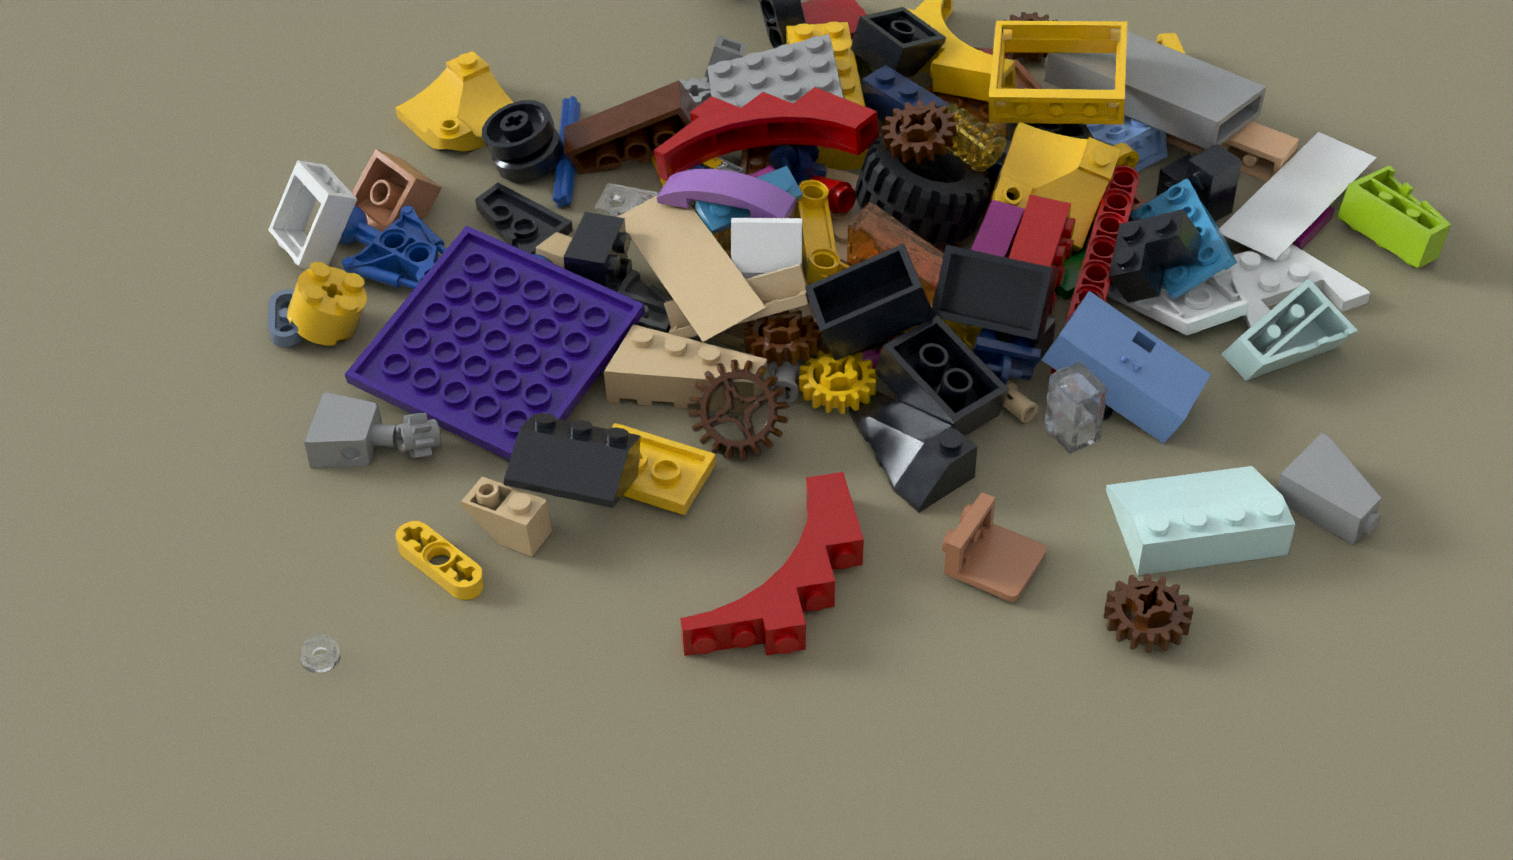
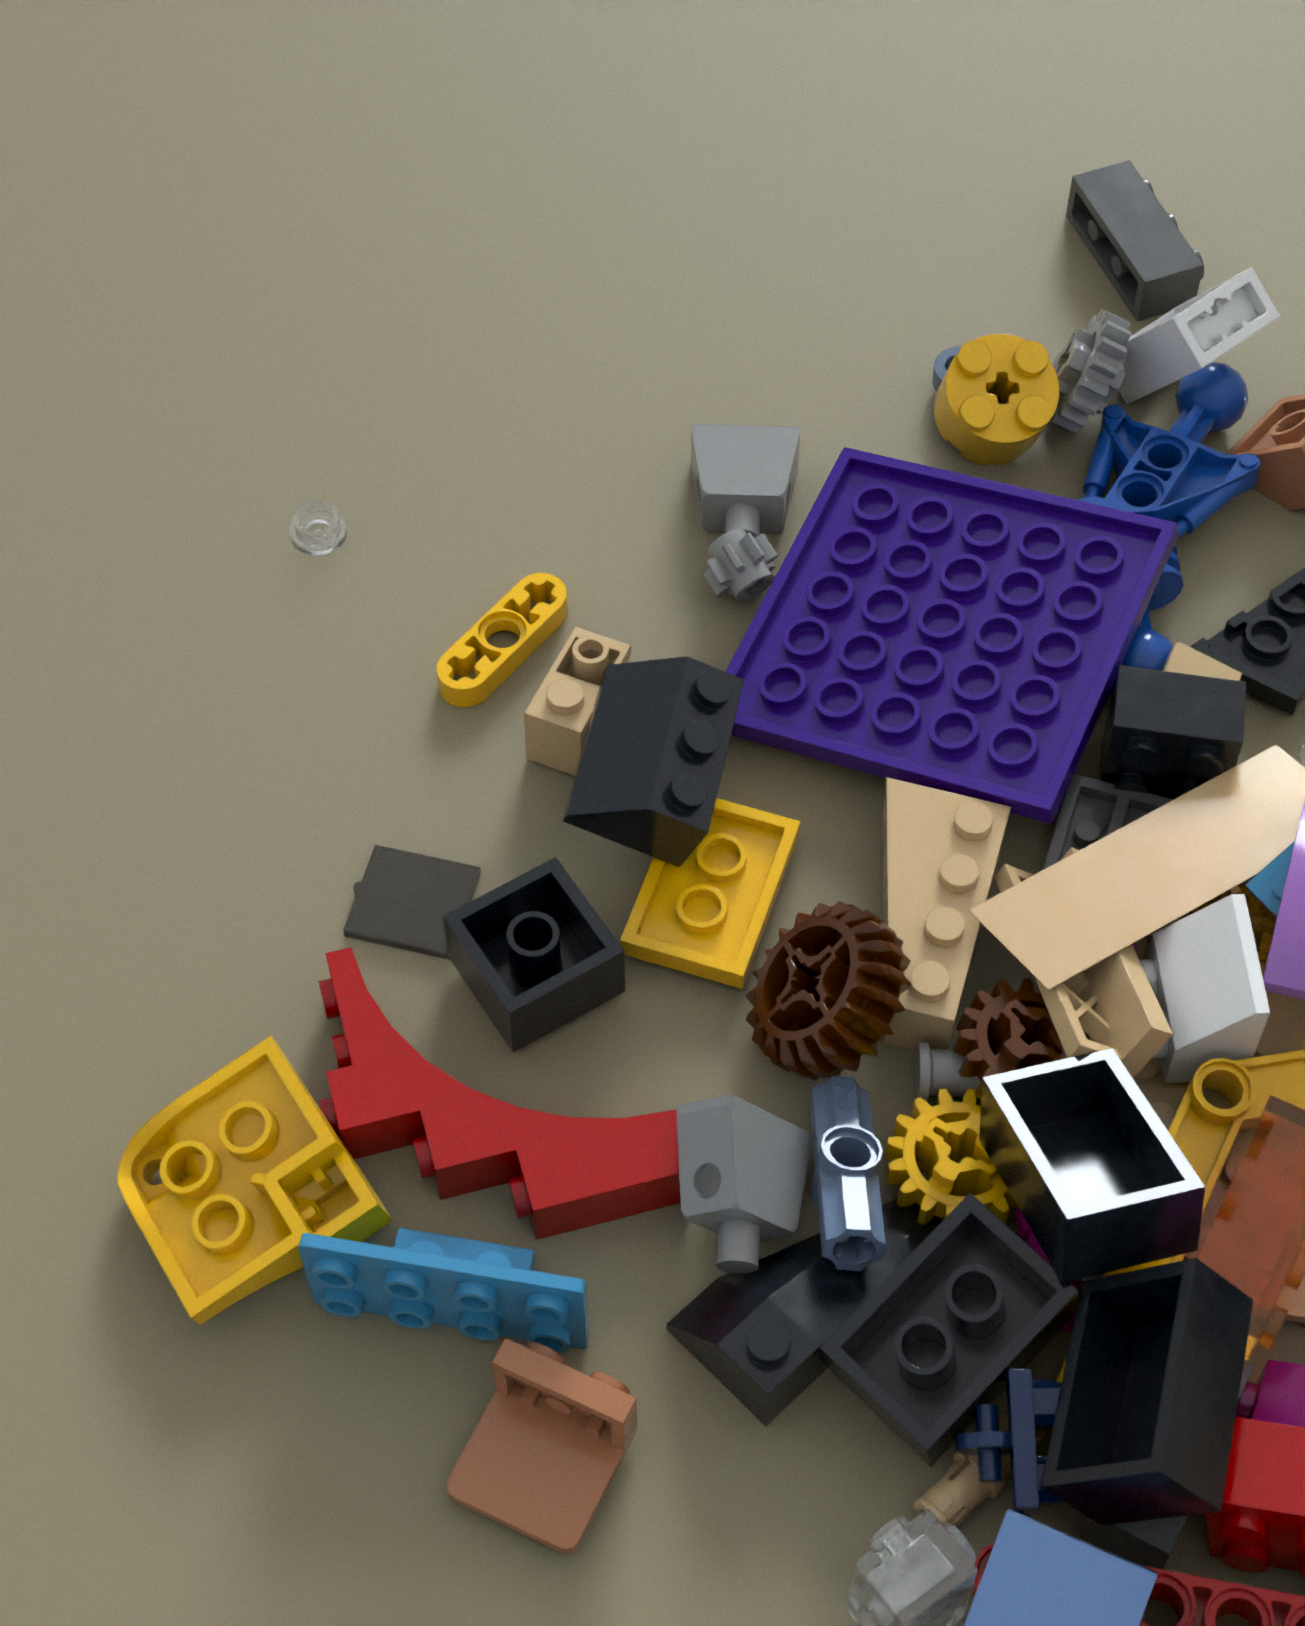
camera: 85 degrees right, 10 degrees up
none -> yellow slope [117,1036,393,1325]
none -> dark azure bracket [298,1228,590,1352]
none -> clear smoke piece [343,845,481,960]
none -> black brick [443,857,626,1053]
none -> light grey torso [676,1094,812,1273]
none -> sand blue piece [808,1076,886,1271]
none -> light grey gear [1050,309,1131,433]
none -> dark grey brick [1066,160,1204,321]

